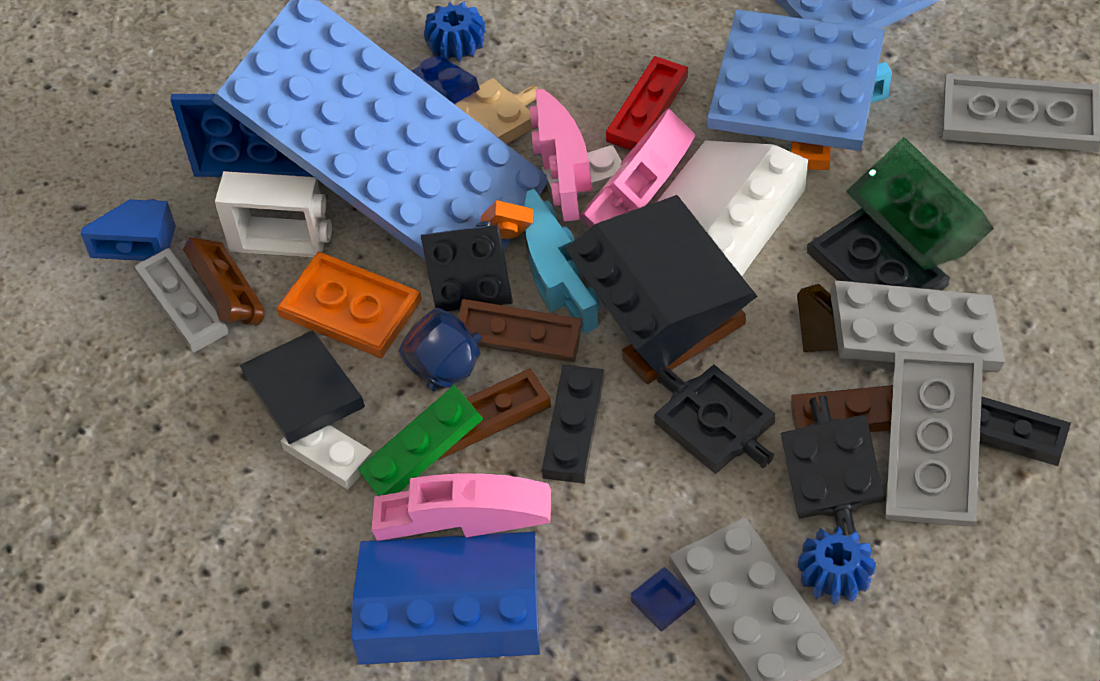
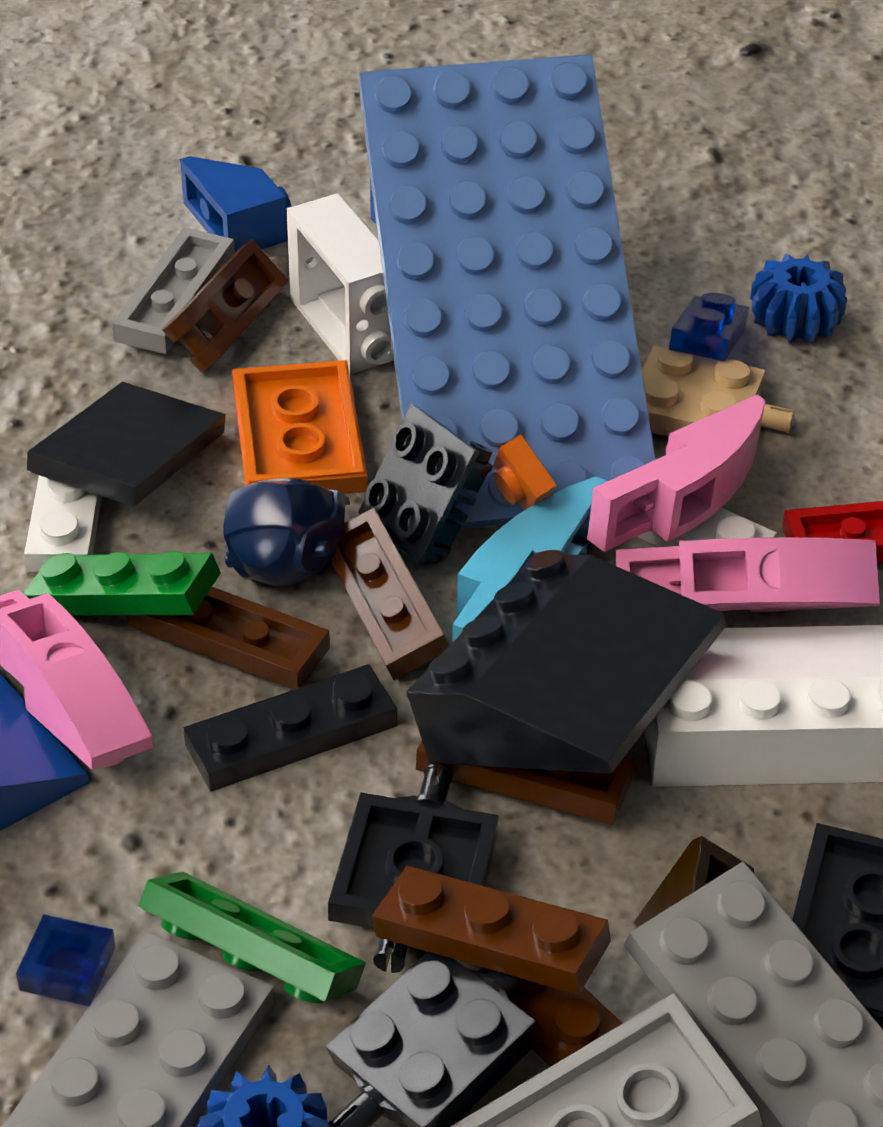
camera: 50 degrees right, 10 degrees down
none -> green plate [138,871,366,1003]
none -> reddish brown plate [372,866,611,995]

